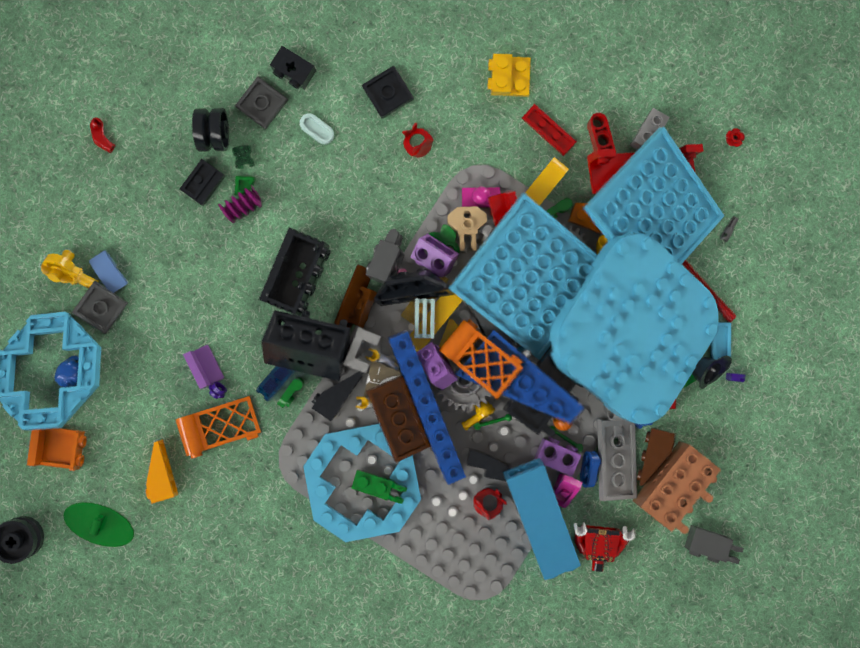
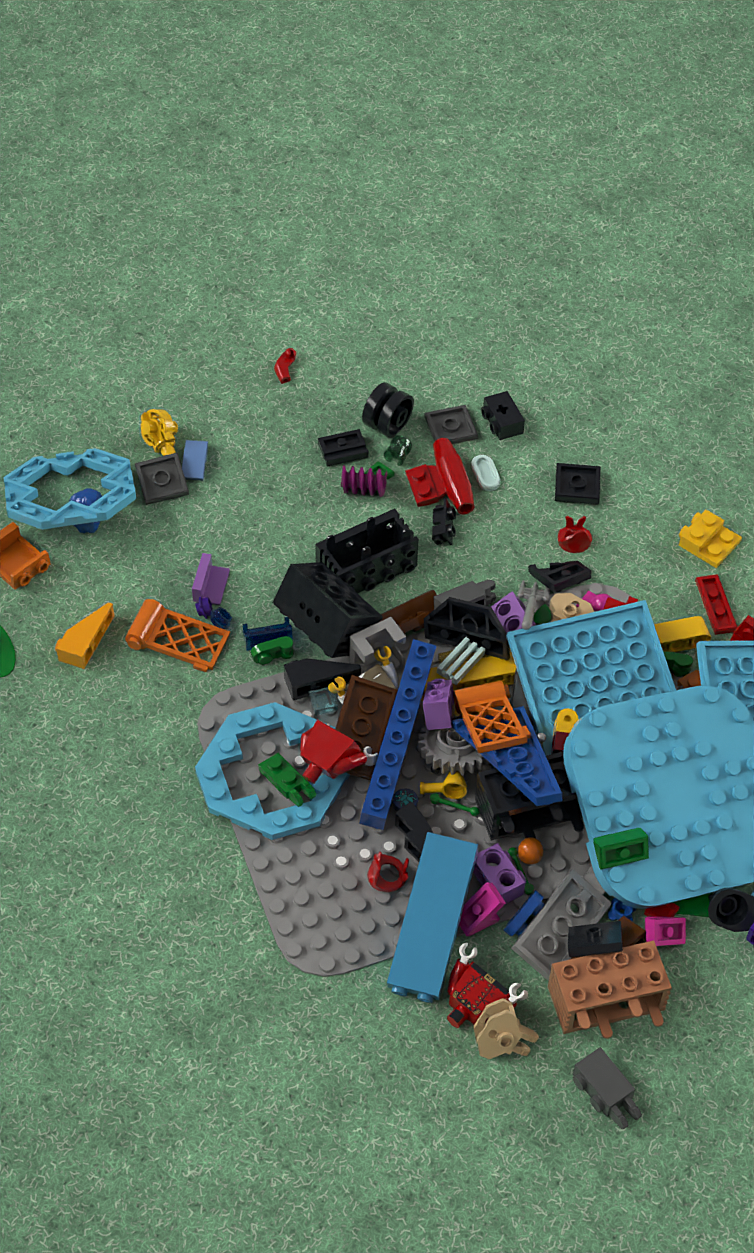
camera: 35 degrees right, 35 degrees down
none -> clear blue plate [210,607,232,629]
none -> red torso [300,719,378,784]
none -> clear light blue tile [309,687,338,715]
none -> tile [393,788,418,811]
none -> red plate [405,438,475,515]
none -> black hinge [432,498,456,545]
none -> tan hinge [474,998,539,1060]
none -> light grey piece [517,580,550,630]
none -> black wing [528,561,592,592]
none -> yellow leg [551,708,579,754]
none -> black plate [568,921,623,958]
none -> green slope [593,828,649,870]
none -> dark pink slope [645,916,686,946]

